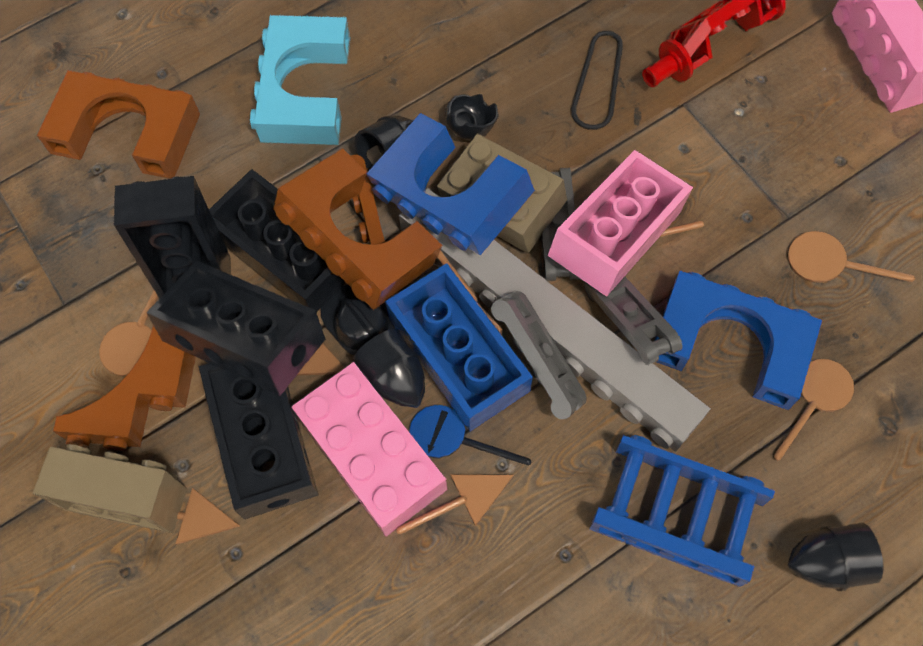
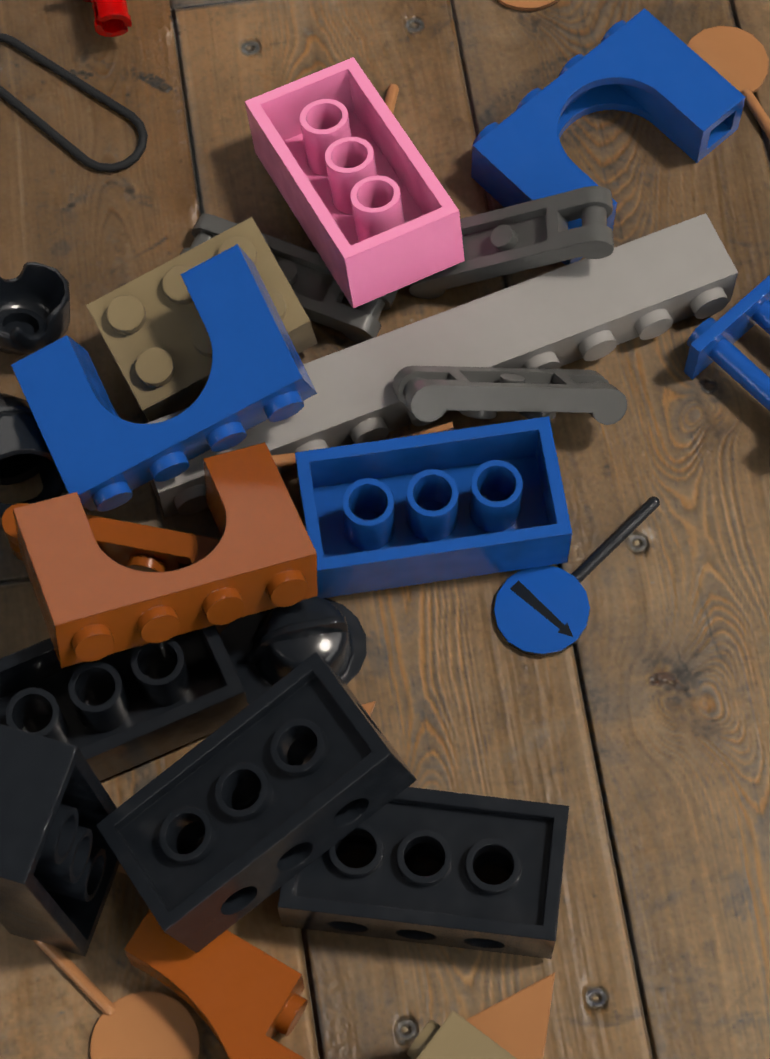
camera: 65 degrees left, 0 degrees up
bright pink brick [291,362,447,537] -> none
black helmet [352,328,425,408] -> none
medium nougat piece [396,475,514,534] -> none

